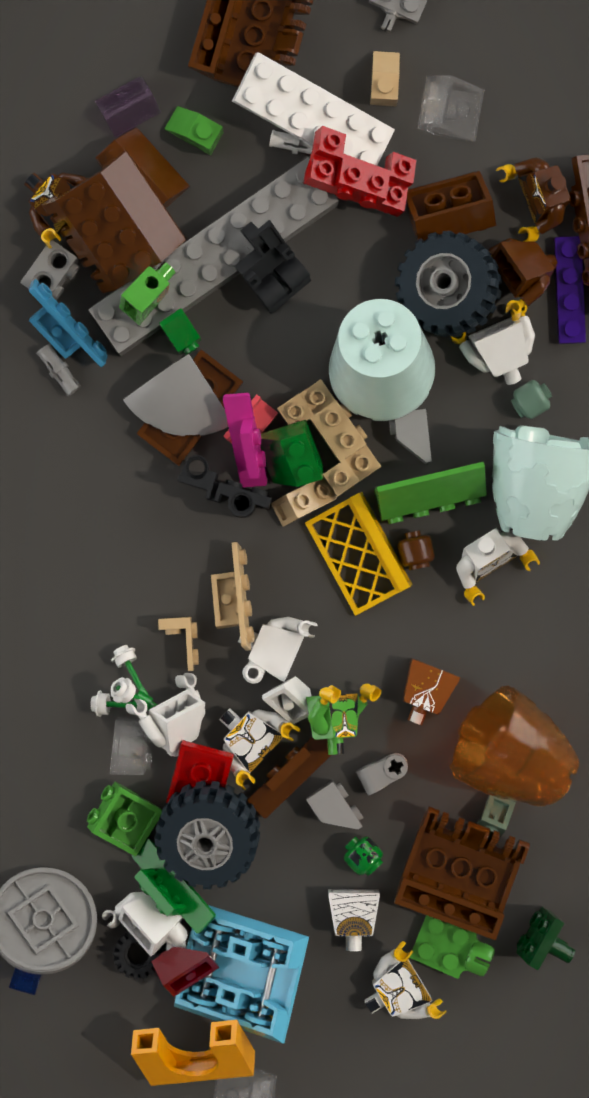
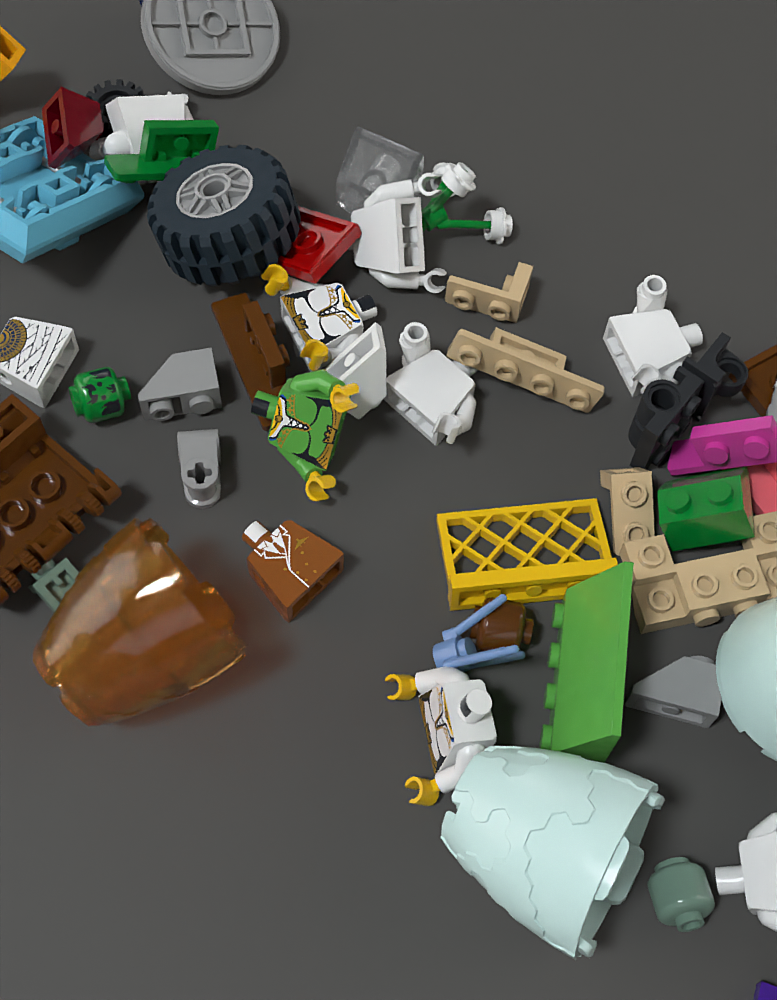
camera: 110 degrees right, 25 degrees down
bright green plate [87,781,162,856] -> none
none -> medium blue plant [433,594,525,672]
none -> white torso [603,275,703,397]

